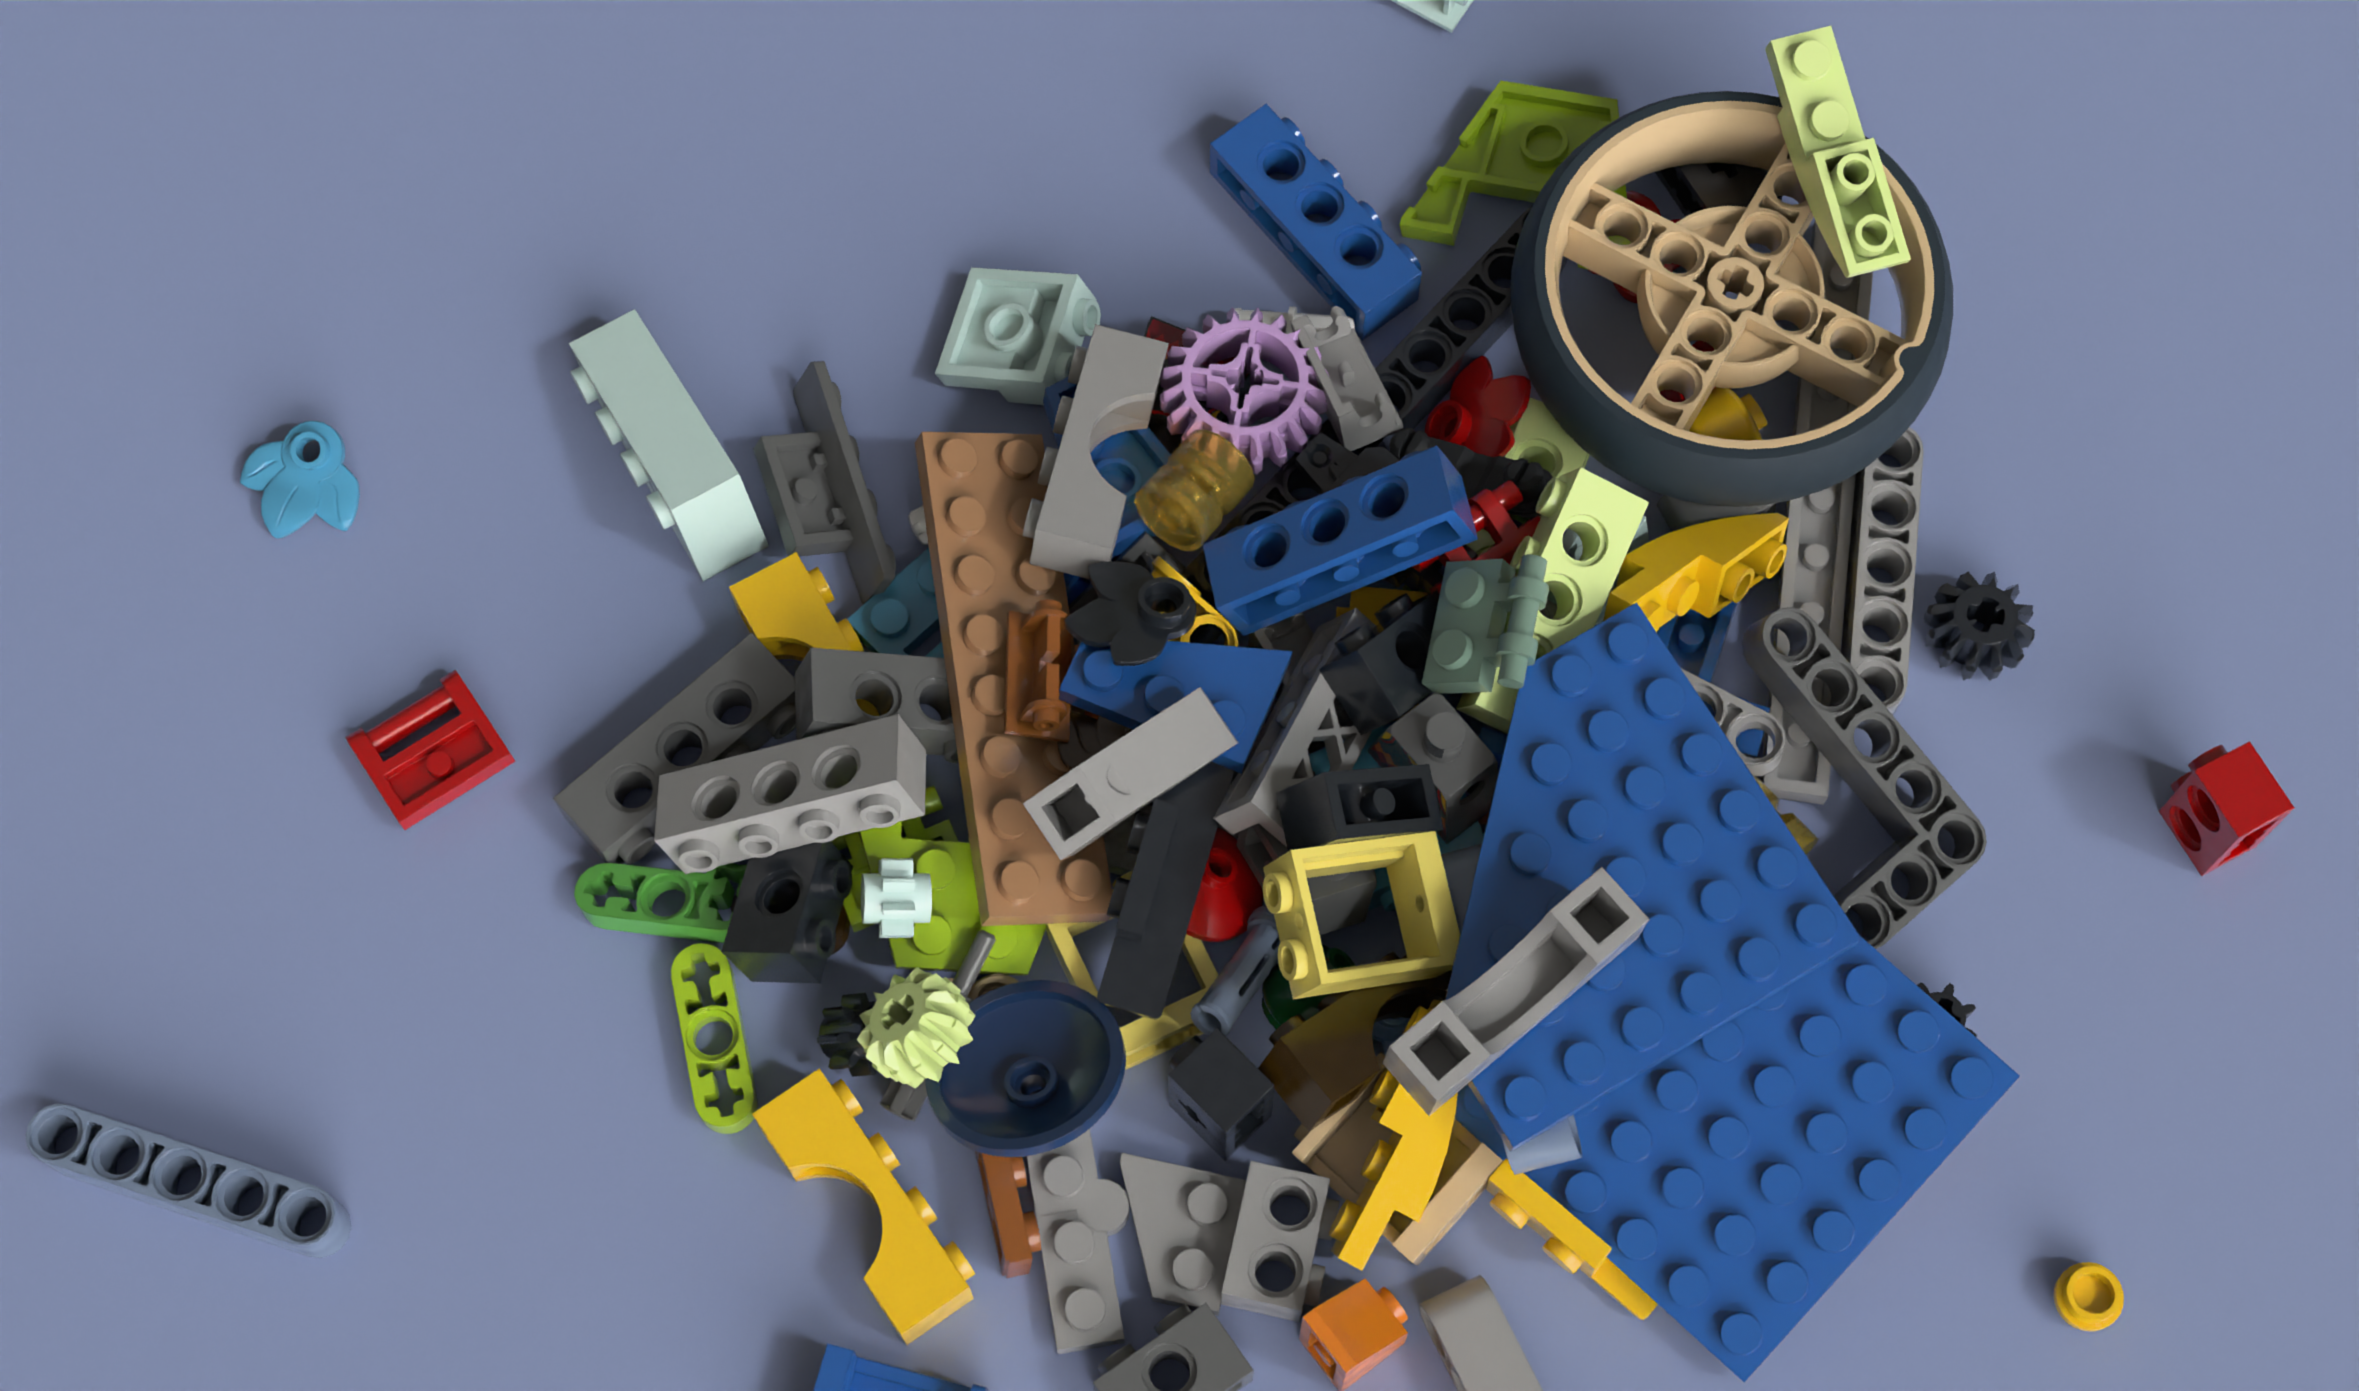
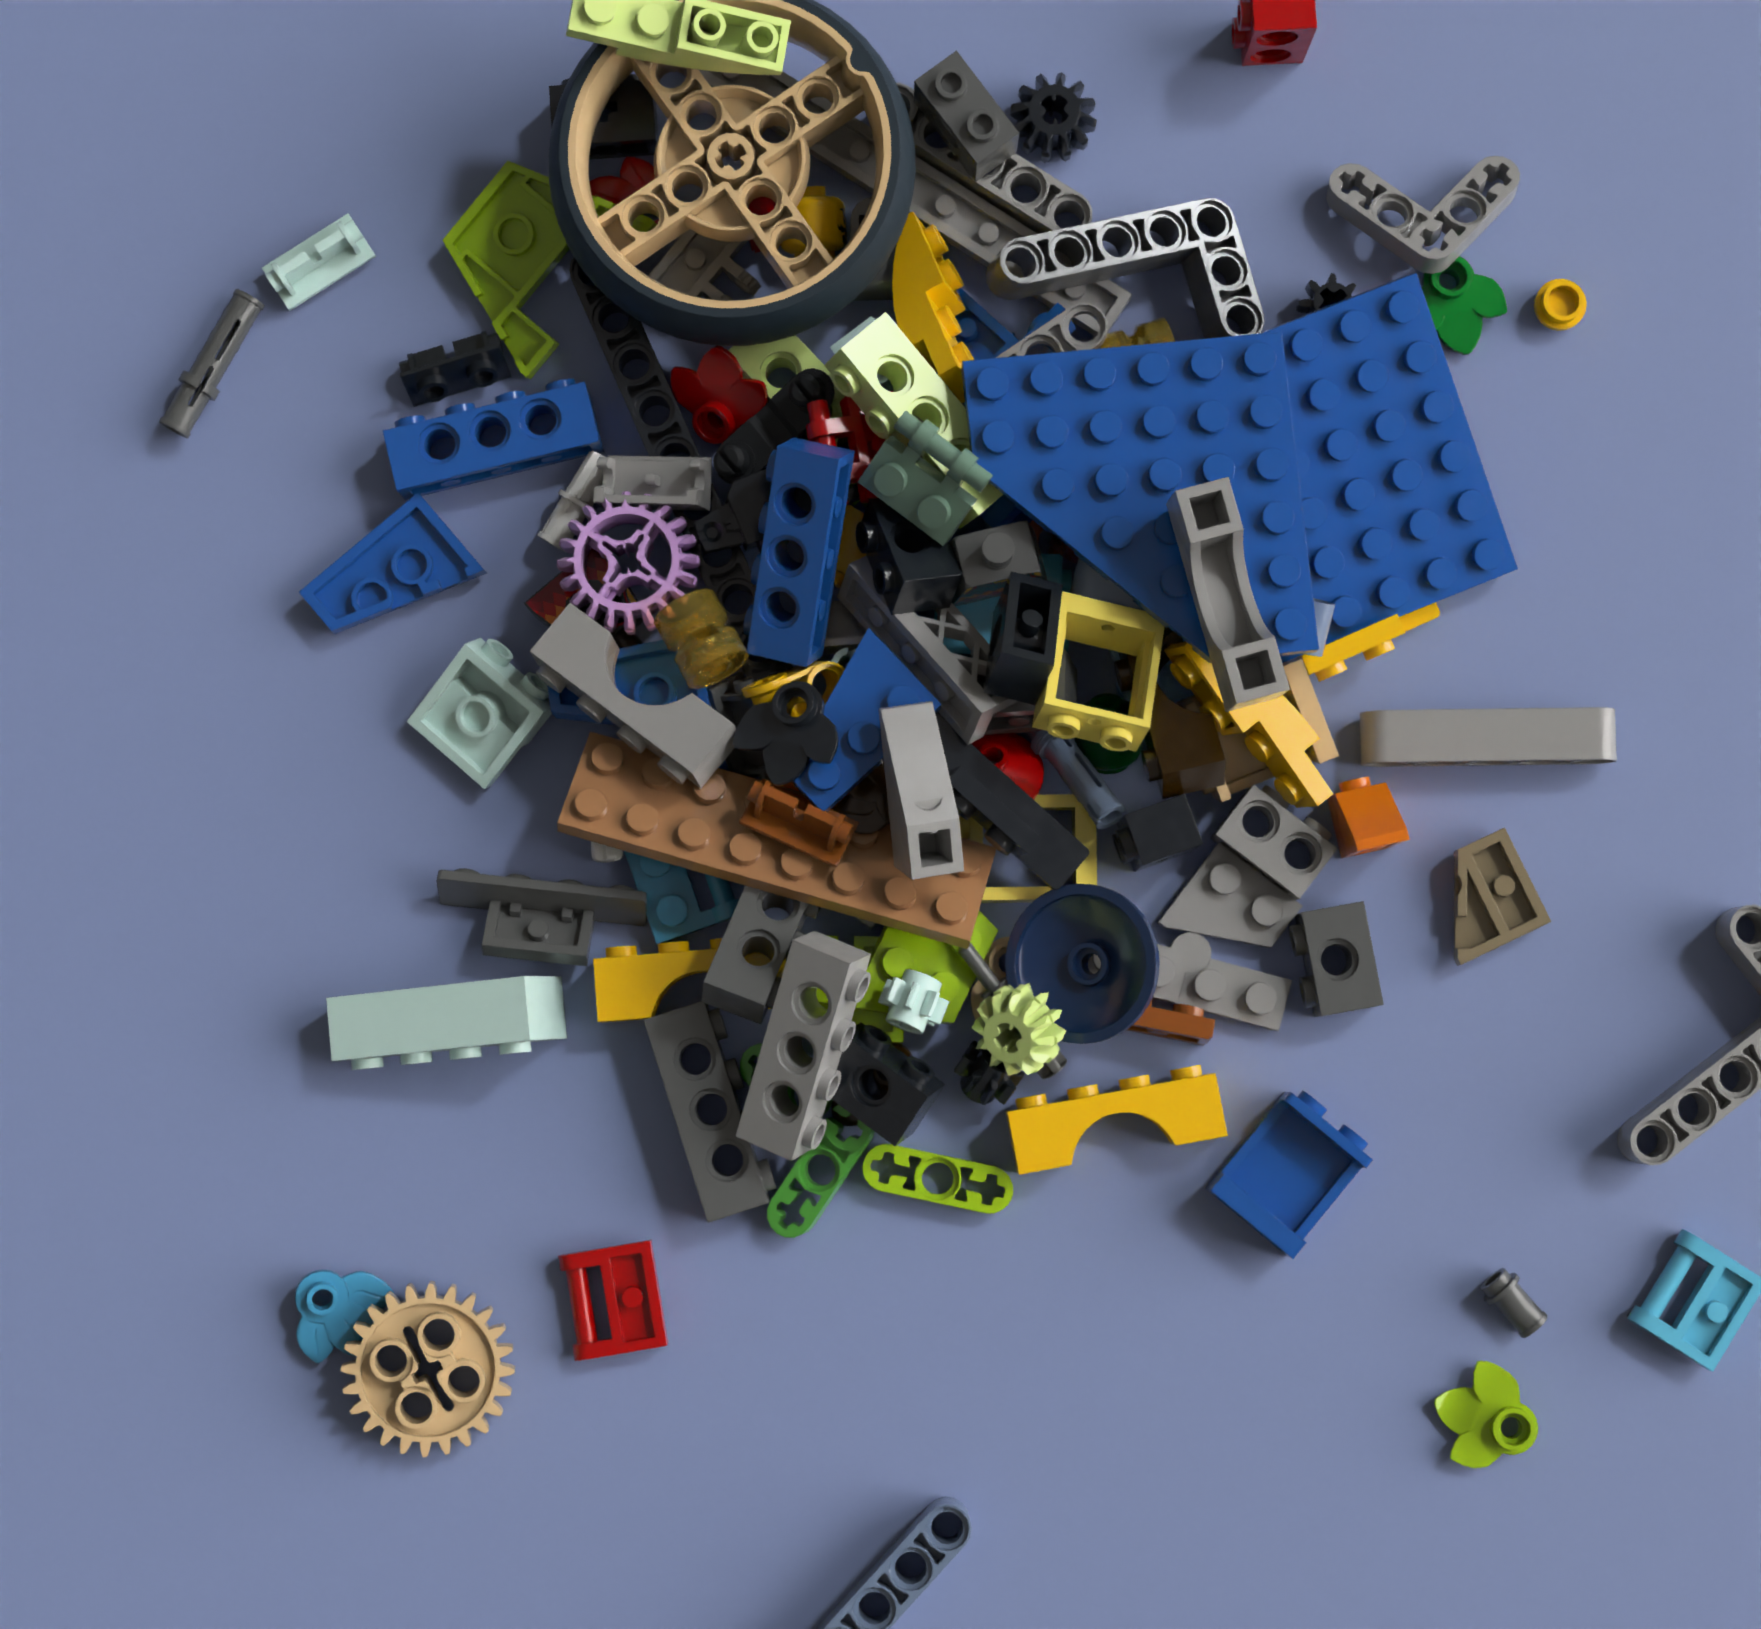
camera: 65 degrees left, 15 degrees up
none -> blue wing [299,493,487,634]
none -> tan gear [341,1281,515,1457]
none -> black hinge [399,331,512,407]
none -> light grey hinge [648,229,761,301]
none -> dark grey brick [914,50,1019,182]
none -> light grey beam [1326,156,1520,274]
none -> green plate [1422,256,1507,355]

